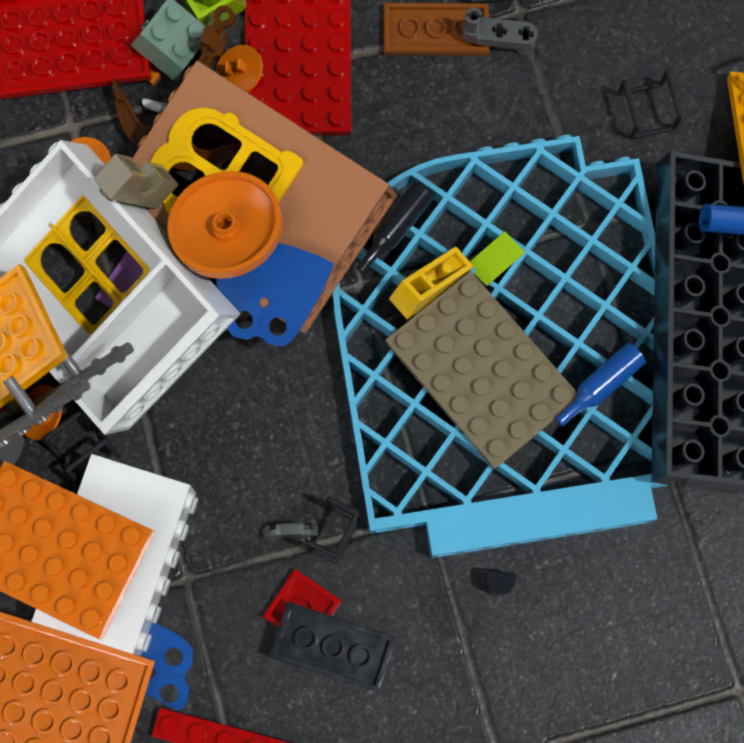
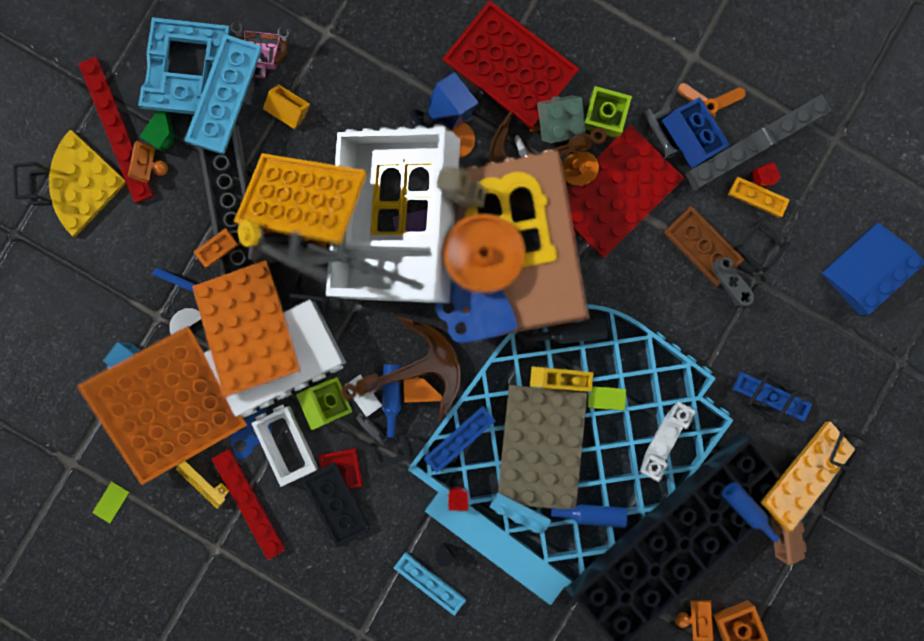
camera: 45 degrees right, 10 degrees up
none -> white piece [251,405,319,487]
none -> lime slope [296,377,353,430]
none -> reddish brown piece [341,317,461,421]
none -> white tile [347,374,382,417]
none -> blue piece [382,365,403,437]
none -> medium azure tile [394,552,466,616]
none -> orange slope [404,376,442,402]
none -> blue piece [409,72,478,130]
none -> blue plate [424,406,495,473]
none -> red piece [448,486,468,511]
none -> medium azure plate [490,493,551,534]
none -> white slope [640,402,696,482]
none -> blue plate [732,372,812,422]

